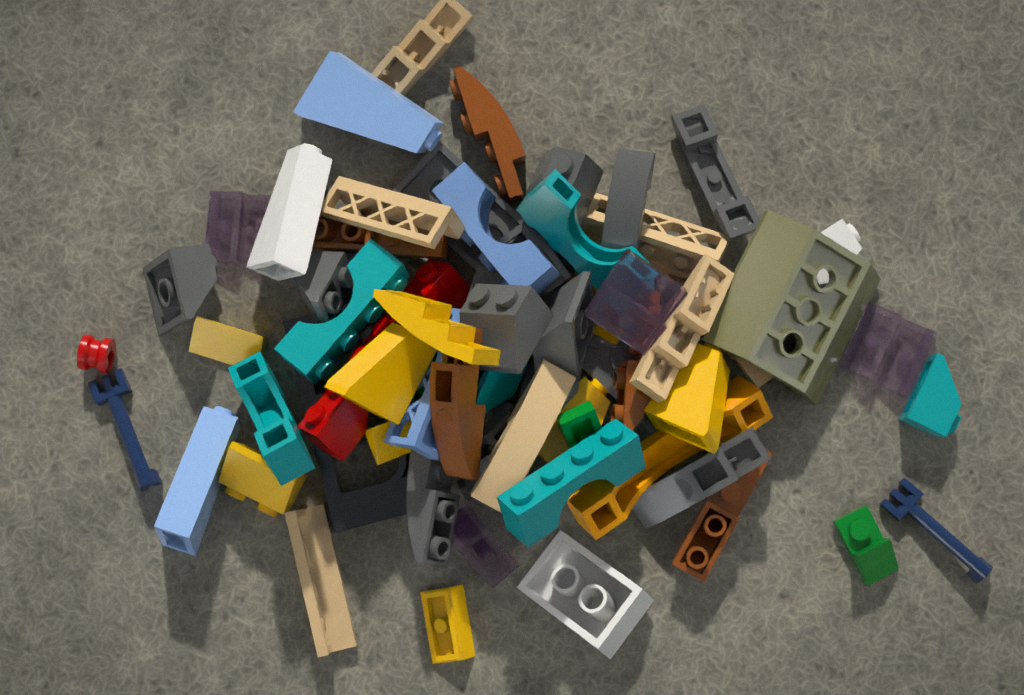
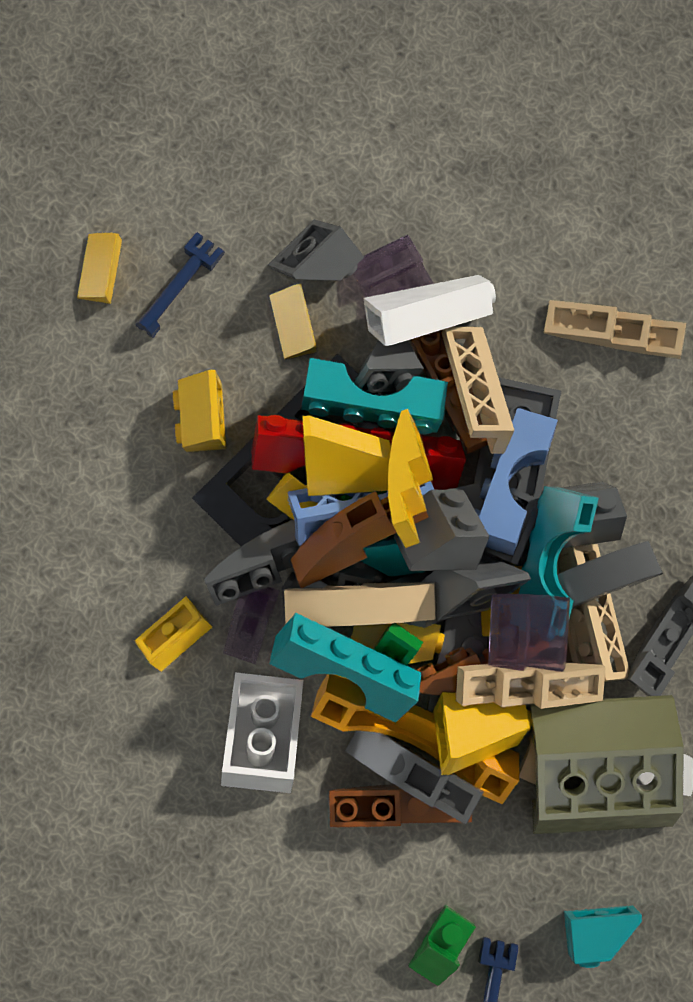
camera: 55 degrees right, 0 degrees up
red wheel [77,334,116,374] -> none
light blue slope [154,406,240,556] -> none
teal arch [228,351,315,486] -> none
tan fence [285,504,358,657] -> none
light blue slope [293,51,444,153] -> none
dark orange slope [449,66,526,204] -> none
clear purple slope [839,302,937,399] -> none
none -> yellow slope [77,232,122,304]

